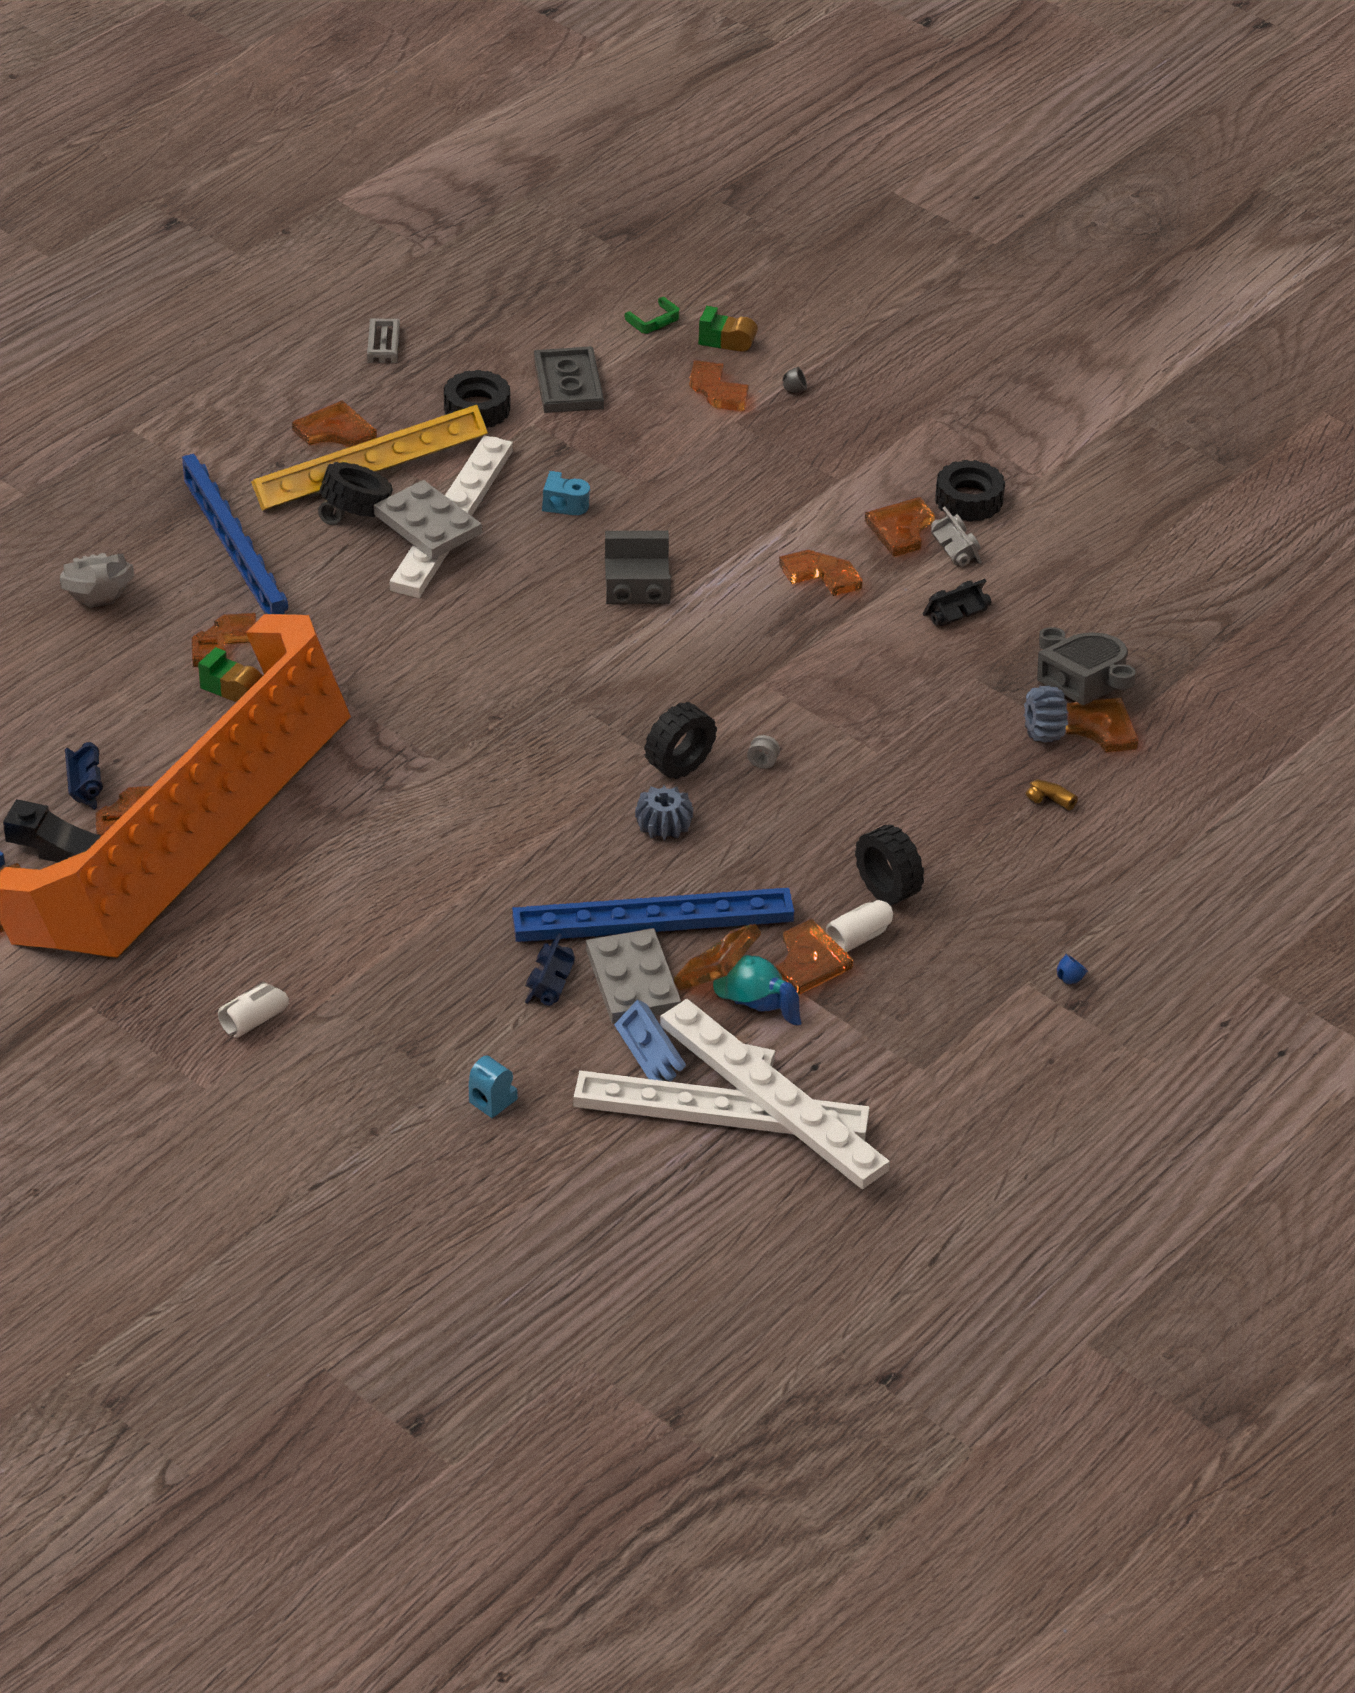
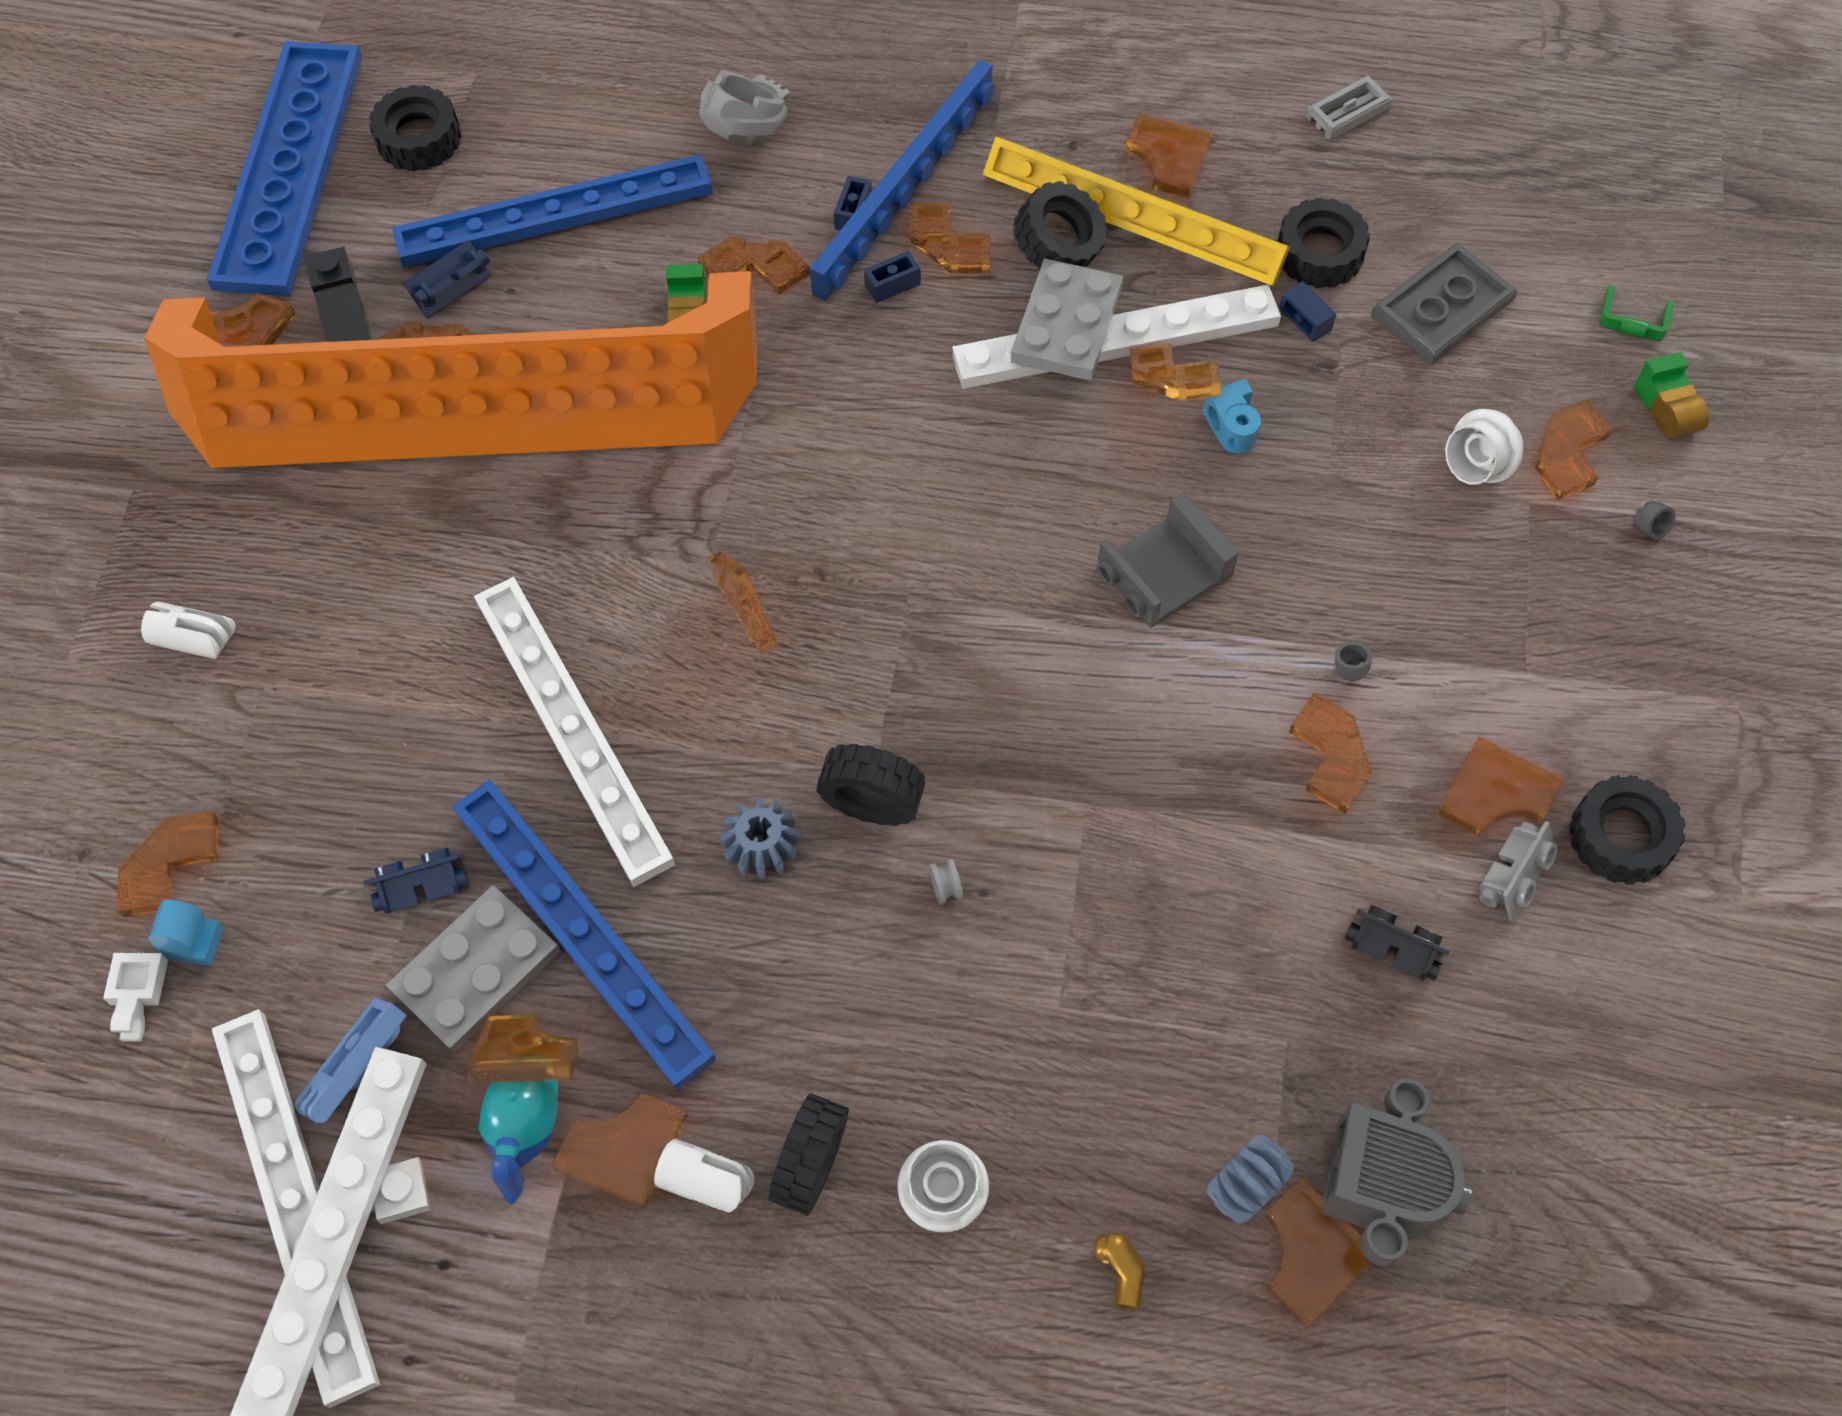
camera: 60 degrees right, 20 degrees up
none -> white plate [103,953,168,1041]
none -> clear orange tile [117,811,218,917]
none -> blue plate [392,154,713,268]
none -> white plate [474,577,675,887]
none -> clear orange tile [706,551,778,653]
none -> dark blue piece [834,176,872,231]
none -> dark blue piece [864,251,921,303]
none -> white piece [897,1140,989,1232]
none -> clear orange tile [910,202,990,274]
none -> clear orange tile [1129,343,1222,401]
none -> dark blue piece [1279,281,1337,342]
none -> dark grey hinge [1334,641,1372,681]
none -> white piece [1445,409,1524,485]

